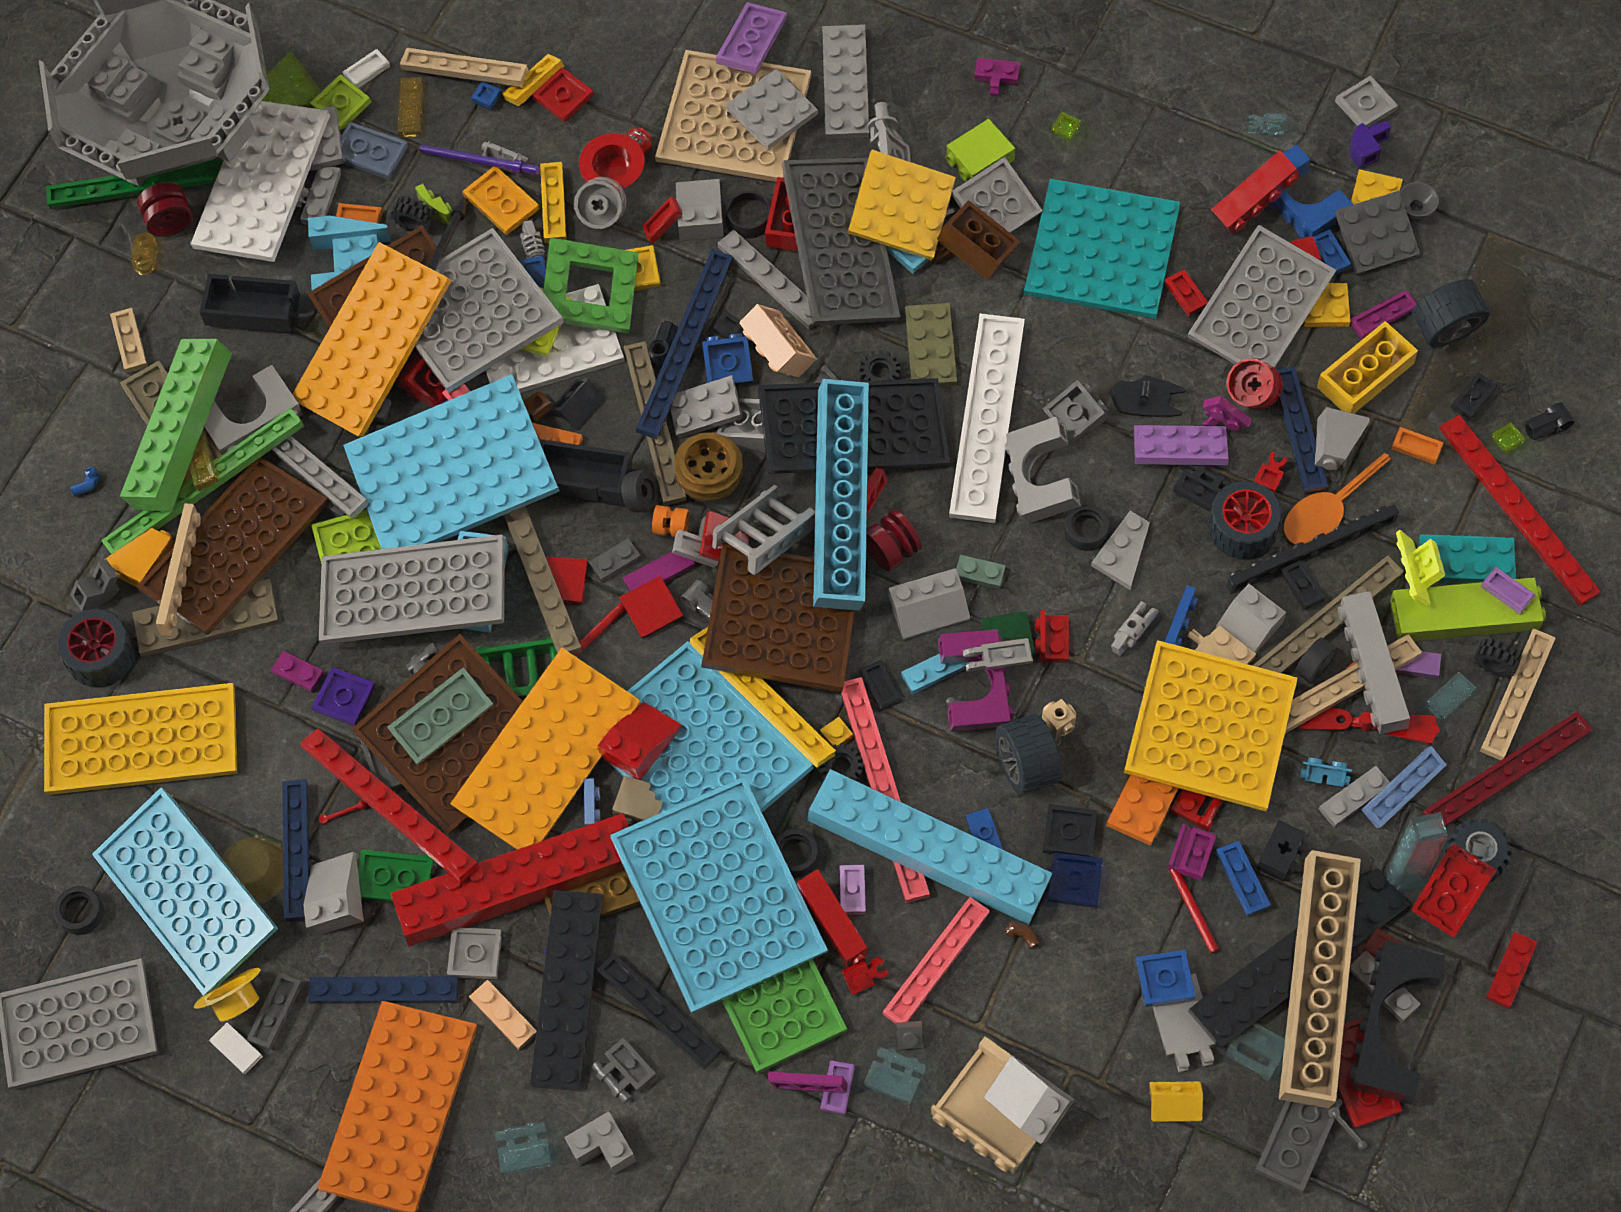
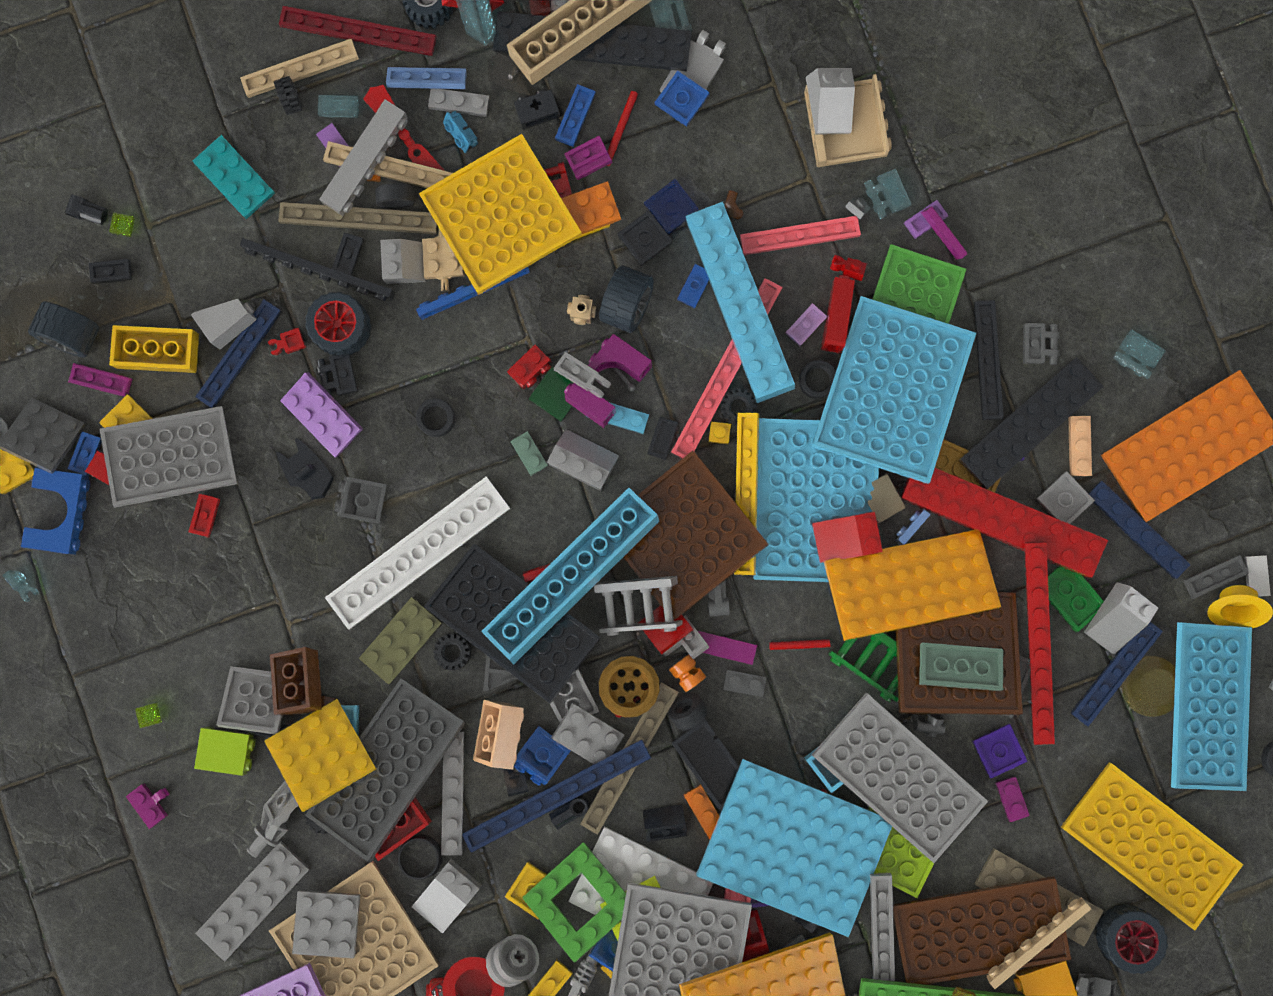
camera: 135 degrees left, 20 degrees up
red hinge [319,800,367,825] -> none
dark tan plate [504,506,582,655] -> none
reddish brown plate [524,390,553,421] -> none
red tile [536,557,588,605] -> none
light grey brick [564,1111,636,1174] -> none
red tile [619,576,683,639] -> none
red tile [642,197,683,243] -> none
dark red wheel [866,509,922,572] -> none
light grey arch [1005,416,1081,523] -> none
teal plate [1024,179,1180,319] -> none
light grey wing [1091,511,1150,590] -> none
light grey hinge [1111,601,1159,656] -> none
yellow panel [1150,1082,1203,1121] -> none
magenta plate [1202,396,1252,431] -> none
red brick [1211,150,1301,234] -> none
red wheel [1226,358,1283,410] -> none
orange piece [1284,453,1391,545] -> none
lime brick [1390,578,1546,641] -> none
orange tile [1391,427,1444,465] -> none
neon yellow bracket [1396,530,1445,607] -> none
red plate [1439,415,1601,606] -> none
medium lavender tile [1481,567,1535,614] -> none

